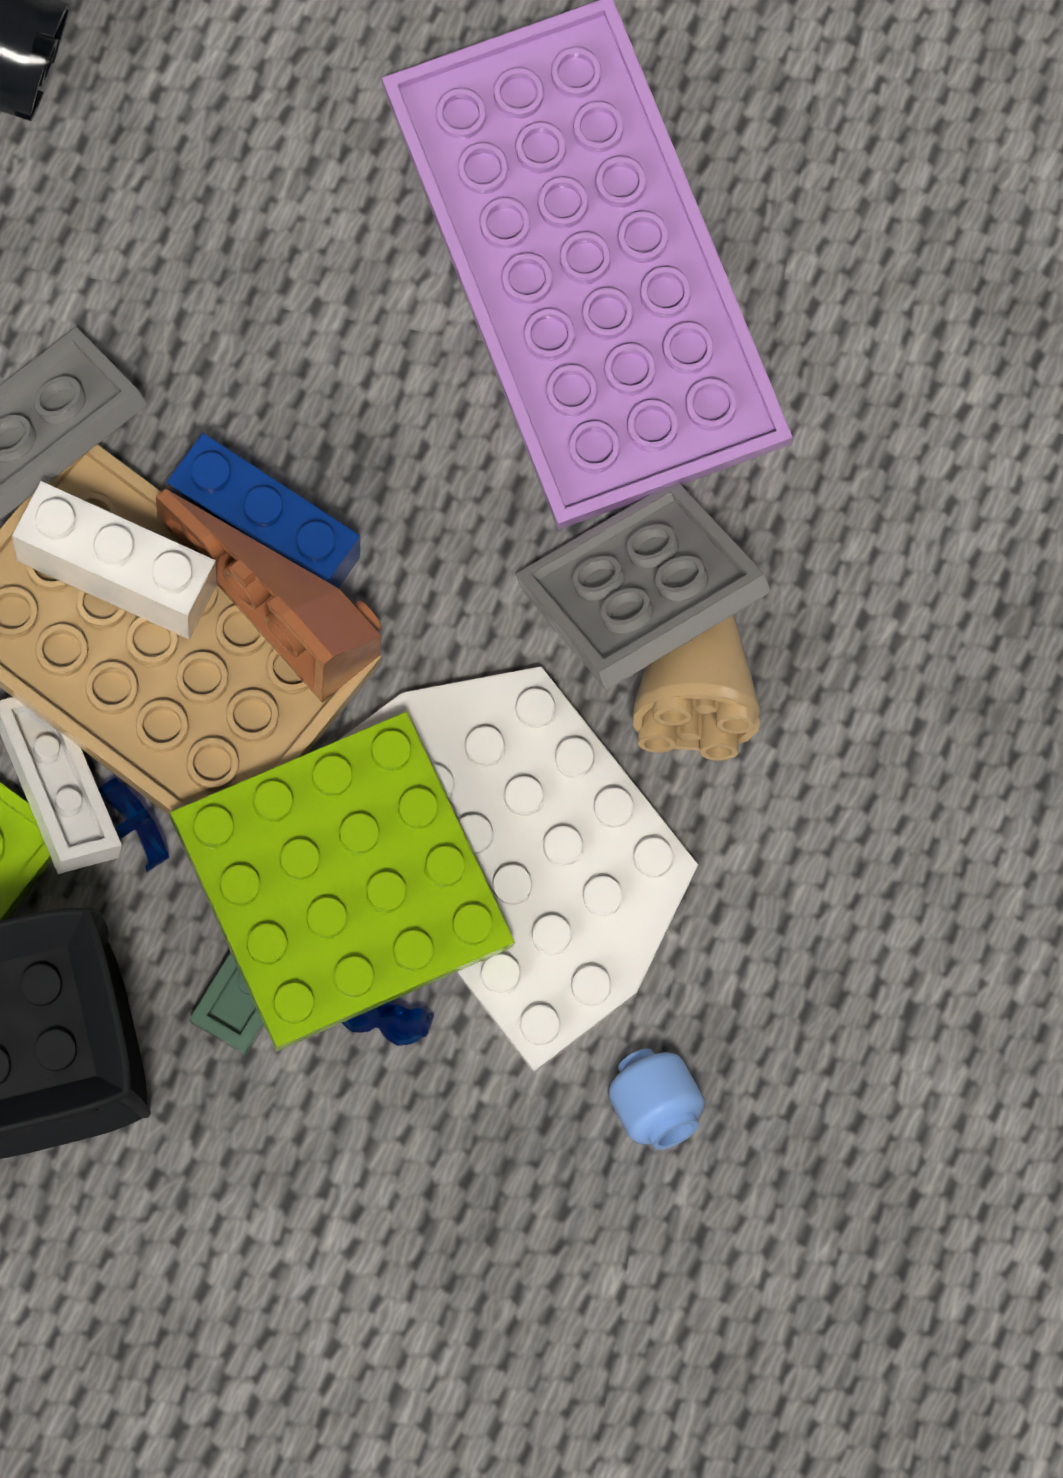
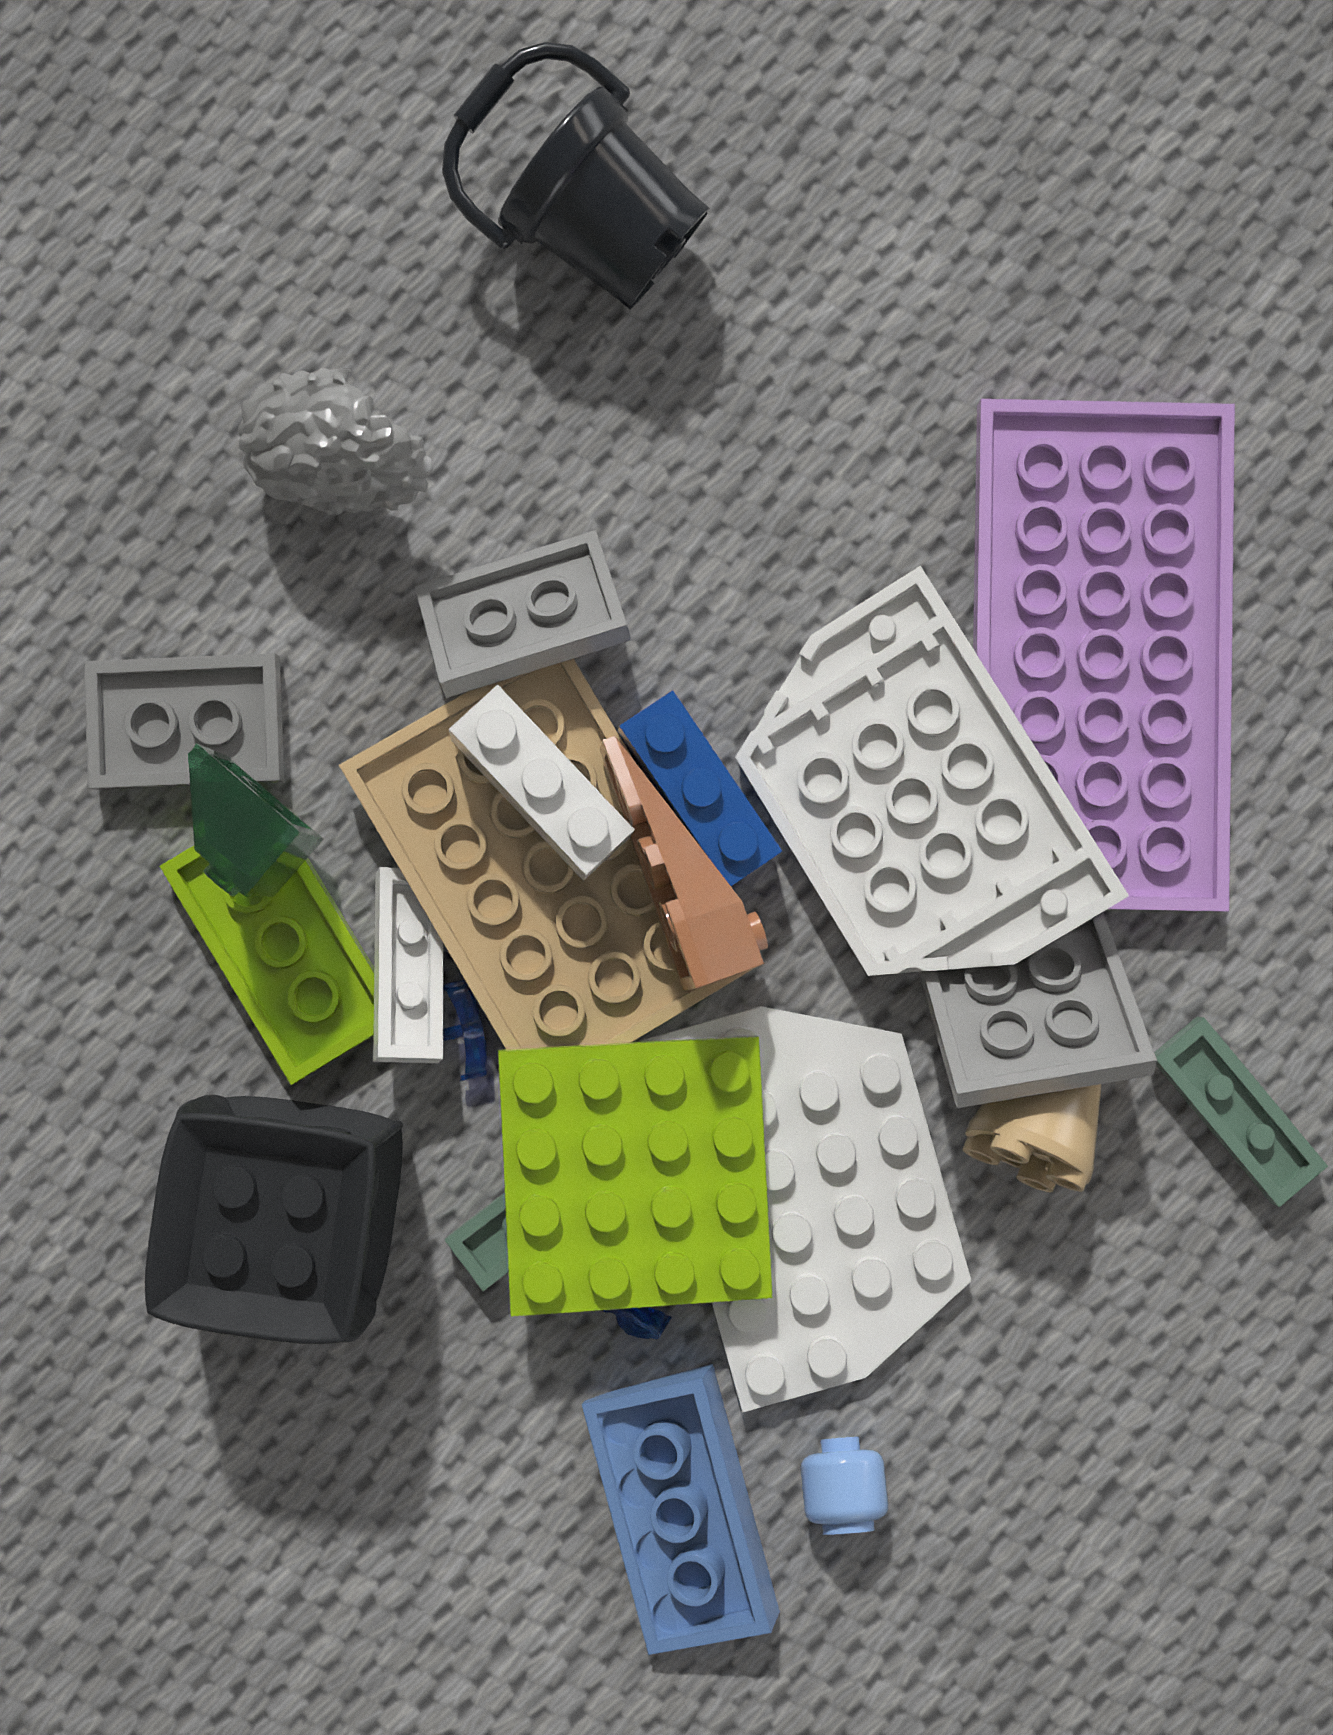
camera: 25 degrees right, 10 degrees up
none -> medium blue slope [581,1364,780,1655]
none -> white plate [735,566,1129,976]
none -> sand green plate [1154,1016,1328,1207]

